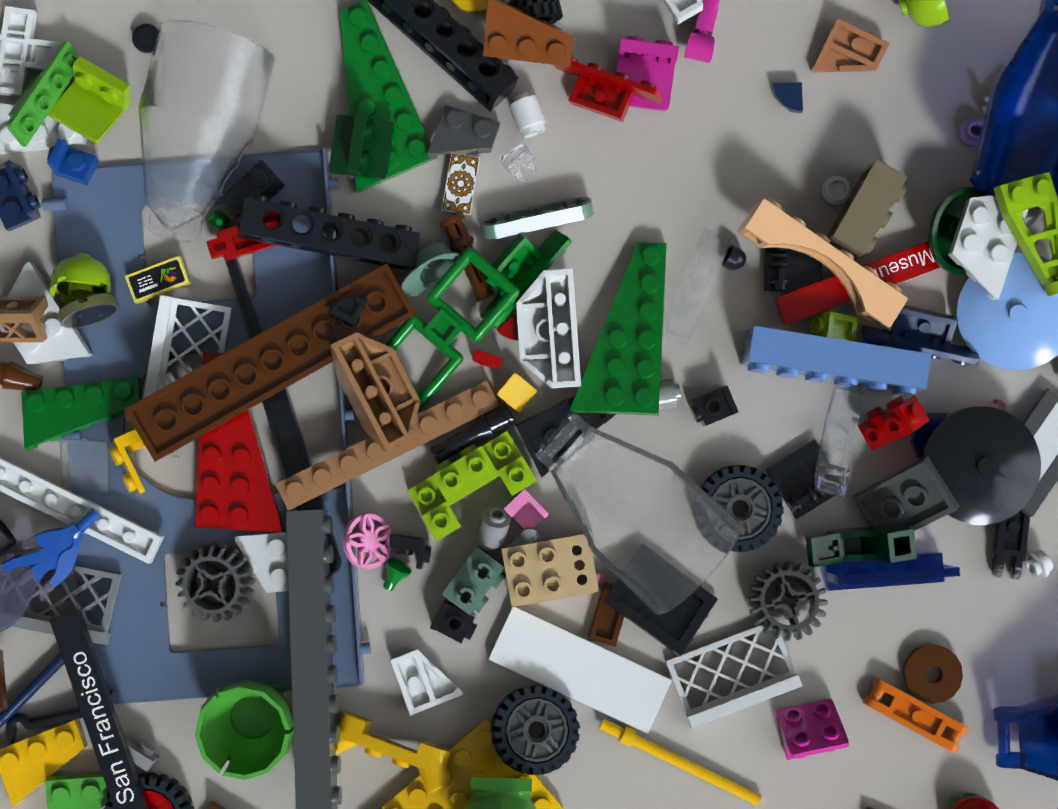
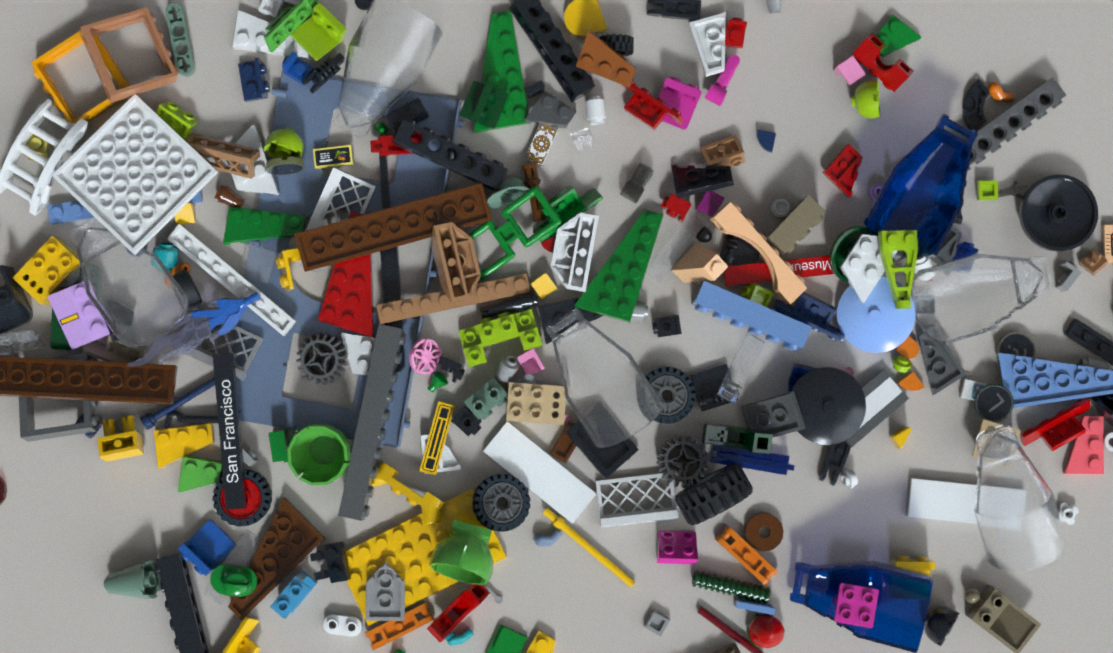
camera: 15 degrees right, 0 degrees up
black tile [328,296,368,326] -> none
red tile [472,349,503,370] -> none
beam [480,197,594,239] -> none
nougat wing [811,18,890,73] -> none
red brick [857,395,930,450] -> none
none -> green piece [268,425,297,463]
none -> black hinge [301,53,345,94]
none -> sticker [419,401,455,475]
none -> black tile [525,80,545,99]
none -> sand blue arm [533,528,563,546]
none -> clear smoke piece [620,163,654,204]
none -> red brick [661,193,692,223]
none -> black wing [671,165,734,198]
none -> light nougat slope [671,242,728,283]
none -> black tyre [675,462,753,525]
none -> dark green piece [692,570,770,604]
none -> magenta panel [695,191,725,217]
none -> medium nougat bracket [700,135,745,168]
none -> medium blue tile [734,598,776,615]
none -> red wing [822,144,863,197]

